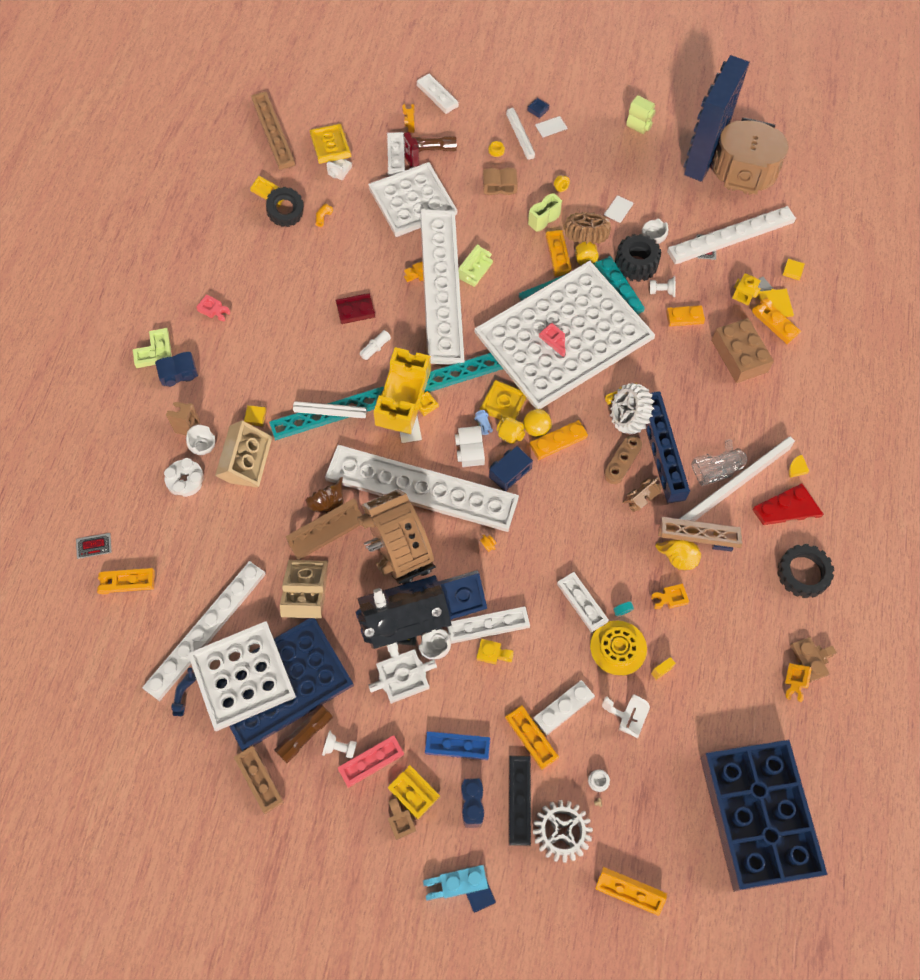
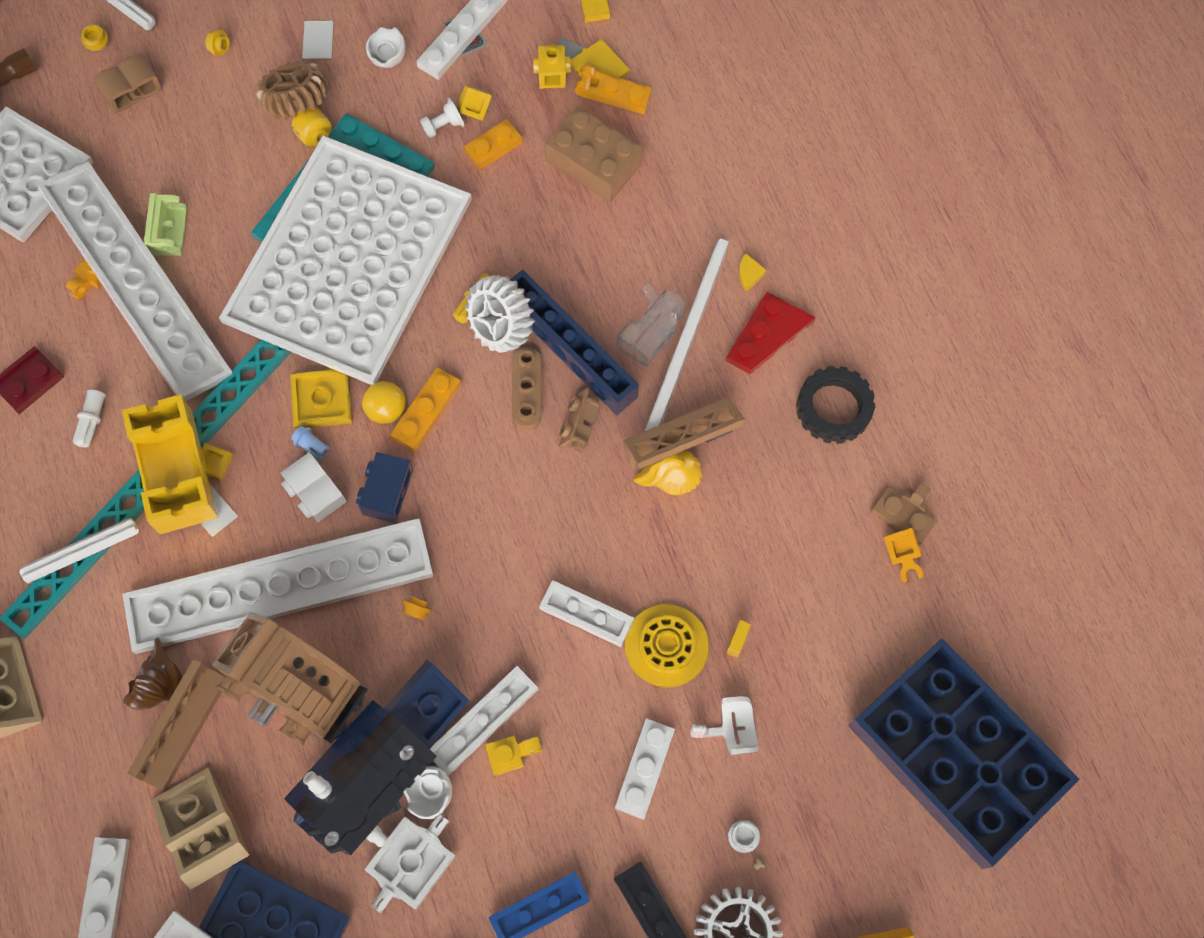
camera: 35 degrees left, 5 degrees up
yellow head [496,417,525,444] -> none
light orange tile [505,705,559,771] -> none
yellowish green brick [528,193,562,232] -> none
coral tile [539,322,565,357] -> none
light orange tile [545,230,572,277] -> none
teal tile [613,601,634,616] -> none
black tyre [615,234,661,282] -> none
light orange plate [650,583,689,609] -> none
none -> yellow tile [457,85,492,120]

